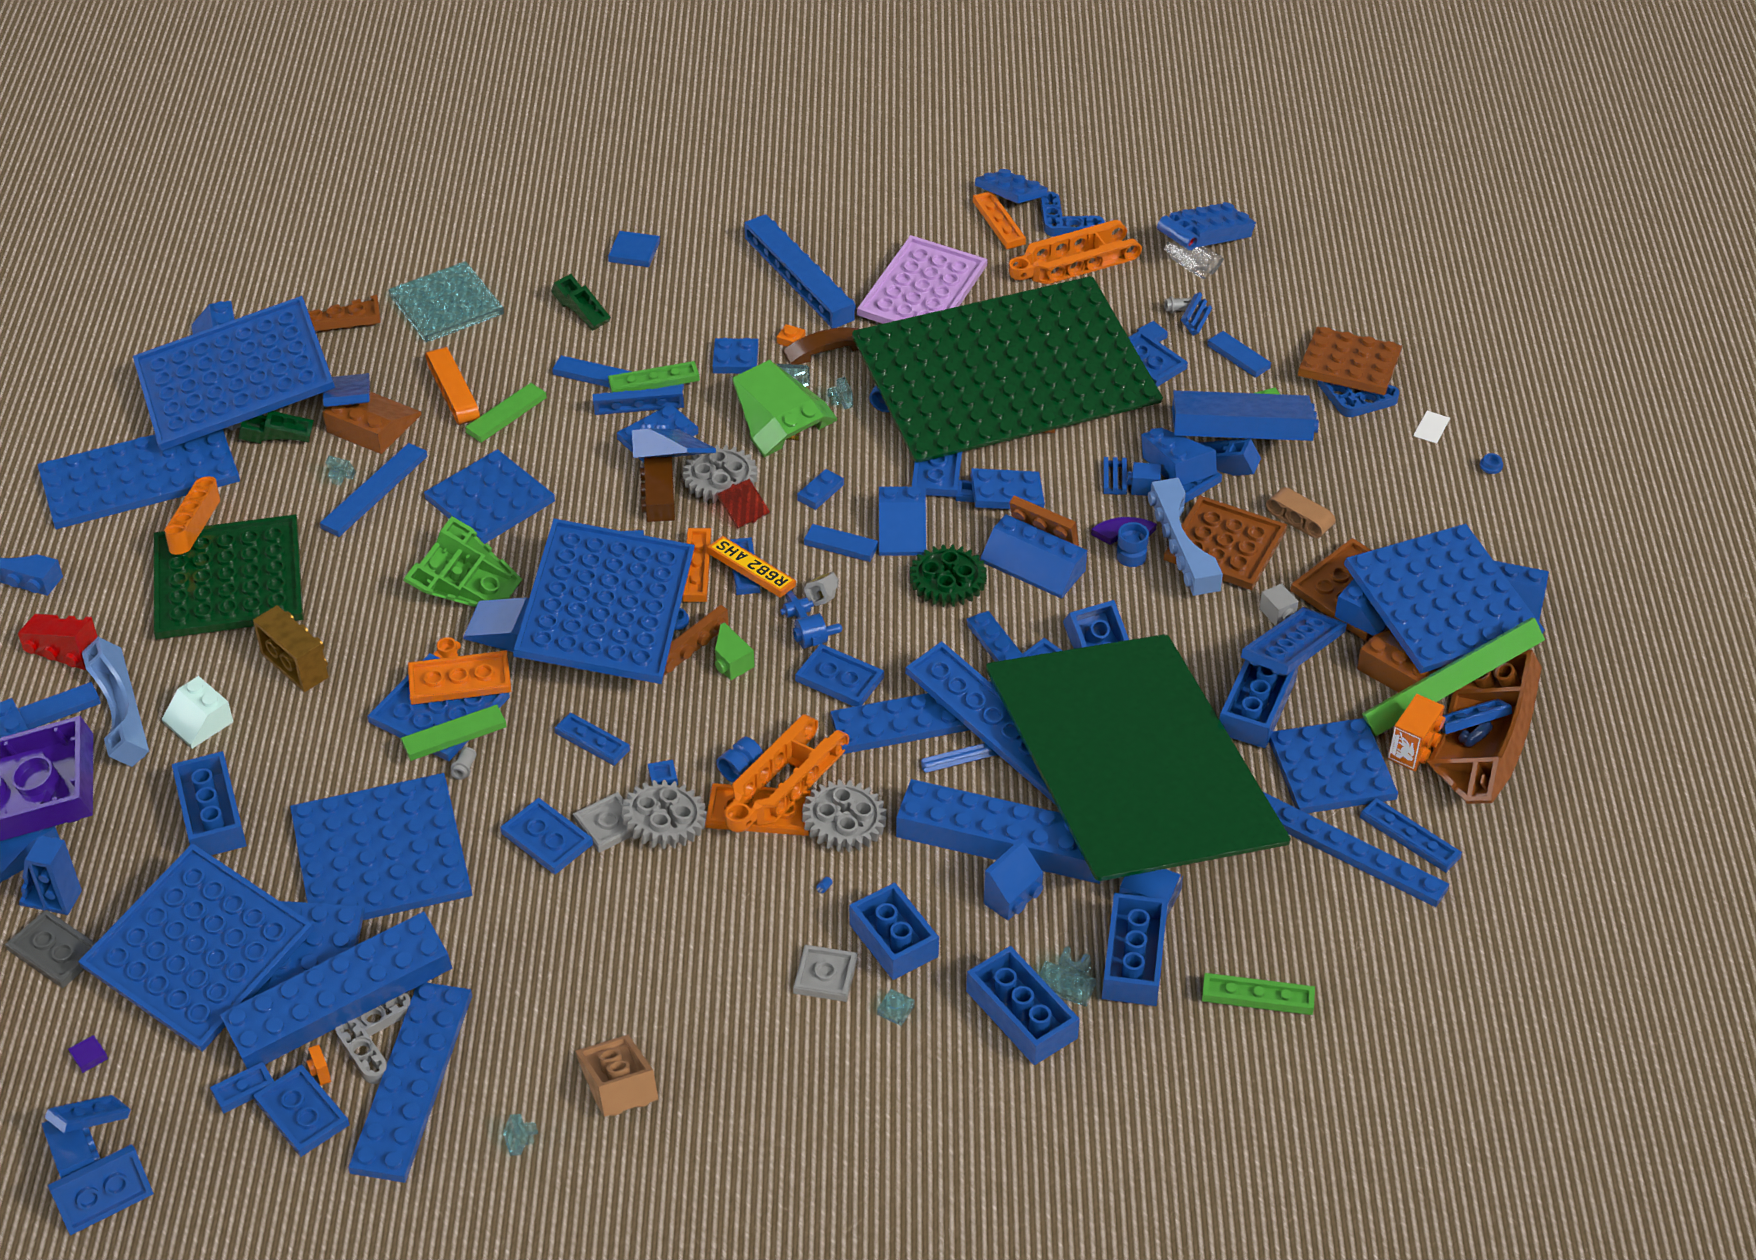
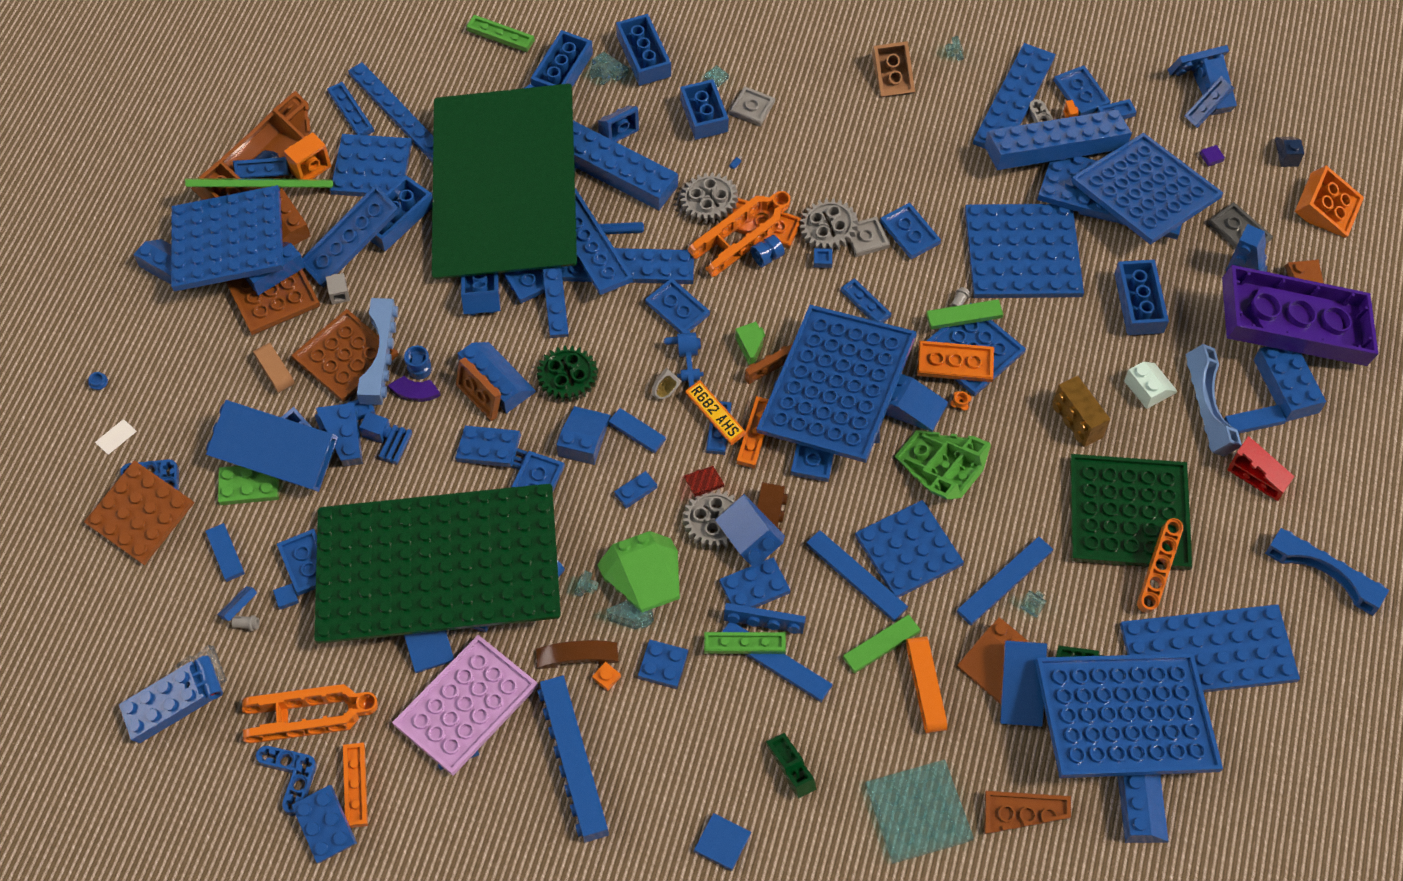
camera: 165 degrees left, 15 degrees up
none -> blue tile [806,530,908,622]

